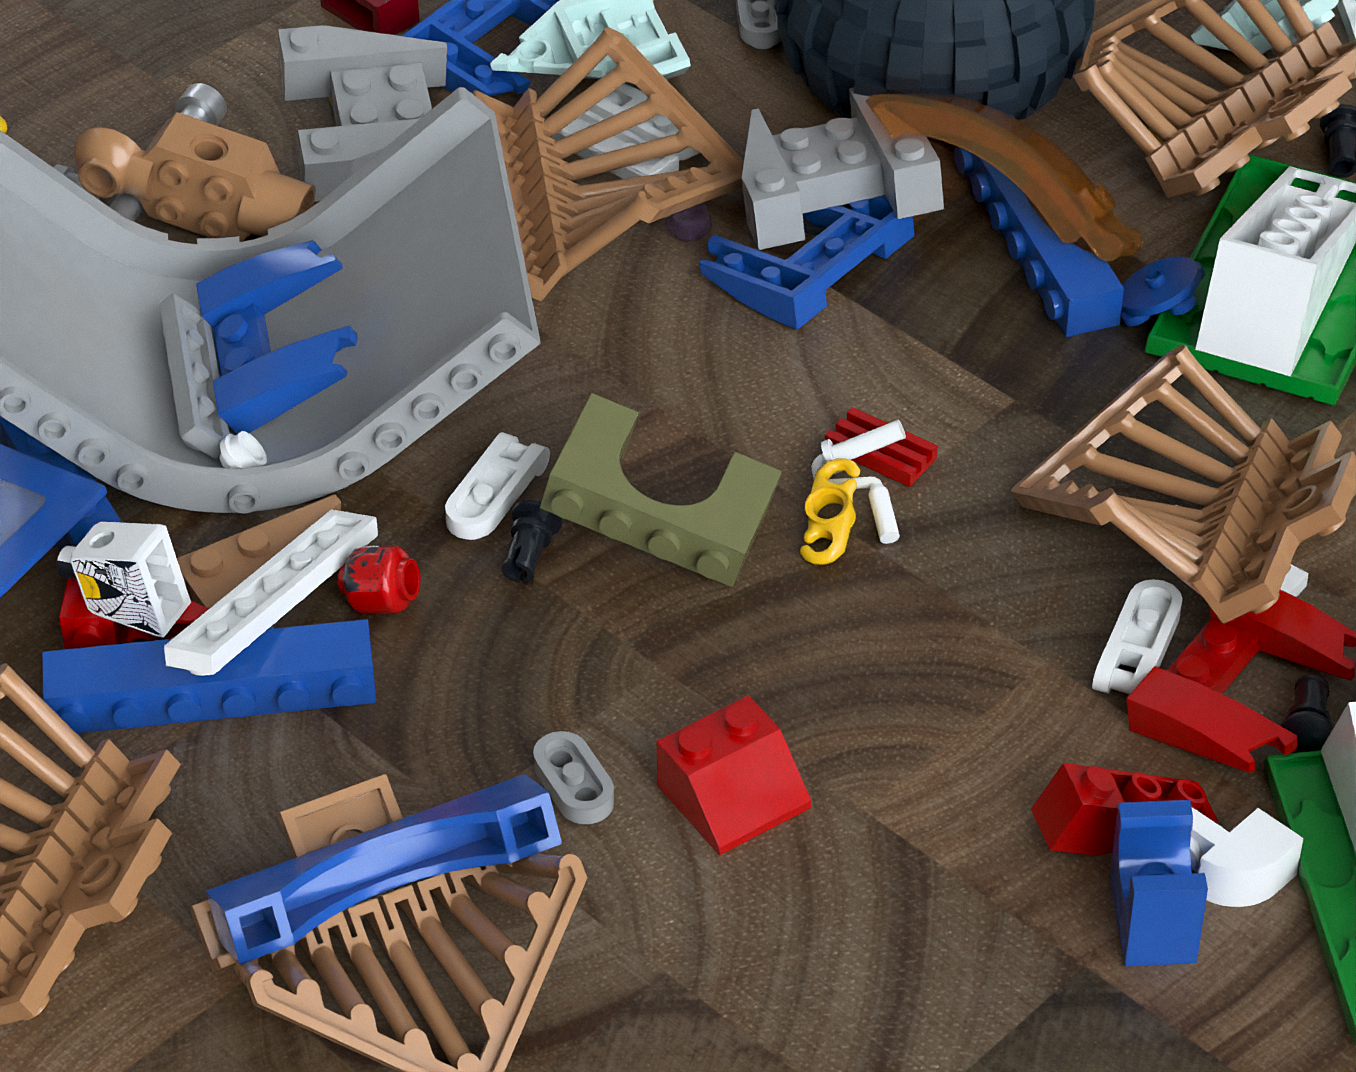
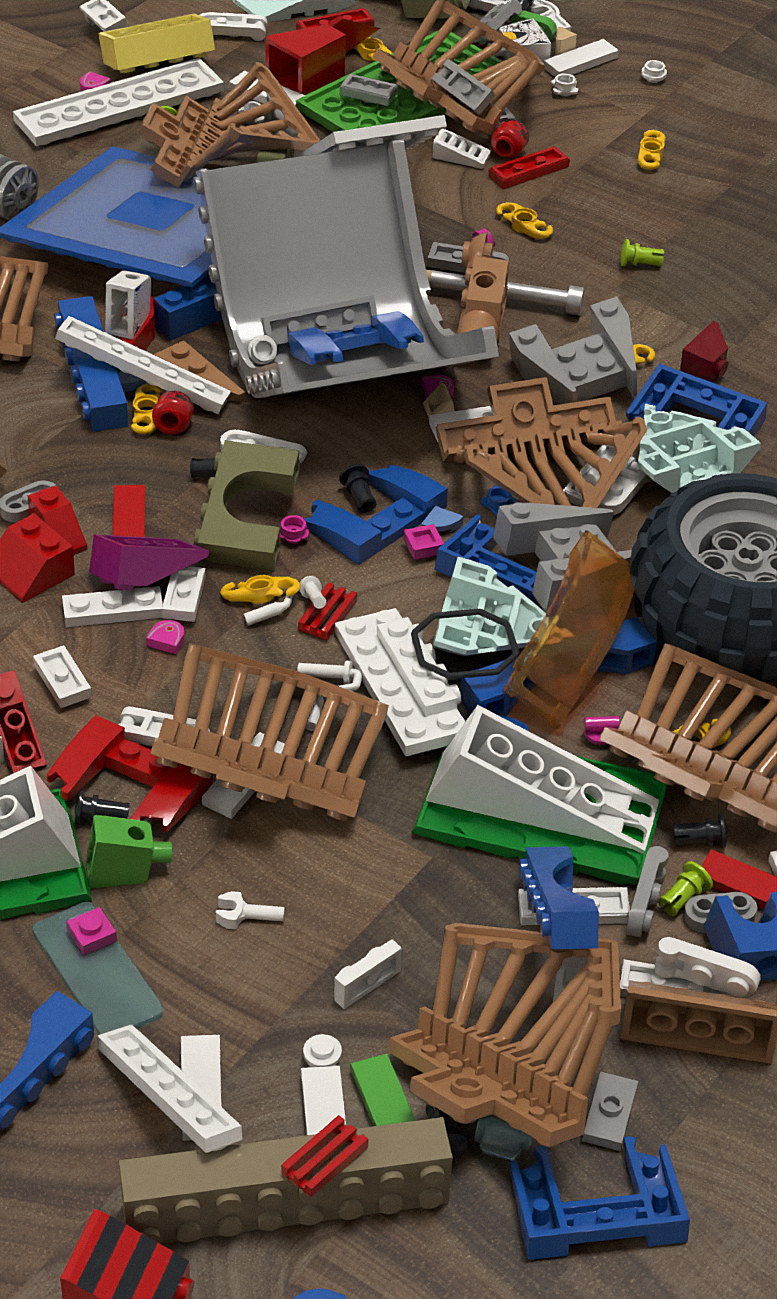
camera: 80 degrees right, 0 degrees up
none -> red slope [27,485,88,555]
none -> white plate [33,645,92,708]
none -> white plate [62,586,163,627]
none -> magenta slope [89,534,209,591]
none -> red tile [113,485,146,537]
none -> yellow piece [131,384,162,434]
none -> dark pink tile [146,620,185,655]
none -> white plate [162,566,206,622]
none -> dark pink plate [280,515,309,544]
none -> white piece [298,661,362,731]
none -> blue wedge [305,465,448,565]
none -> white plate [335,608,465,756]
none -> black pin [339,464,377,513]
none -> dark pink plate [404,524,444,560]
none -> black piece [411,608,520,680]
none -> medium blue tile [421,506,463,532]
none -> light aqua wedge [432,557,573,657]
none -> blue plate [480,486,518,515]
none -> dark pink plate [584,716,620,745]
none -> lime pin [620,239,664,267]

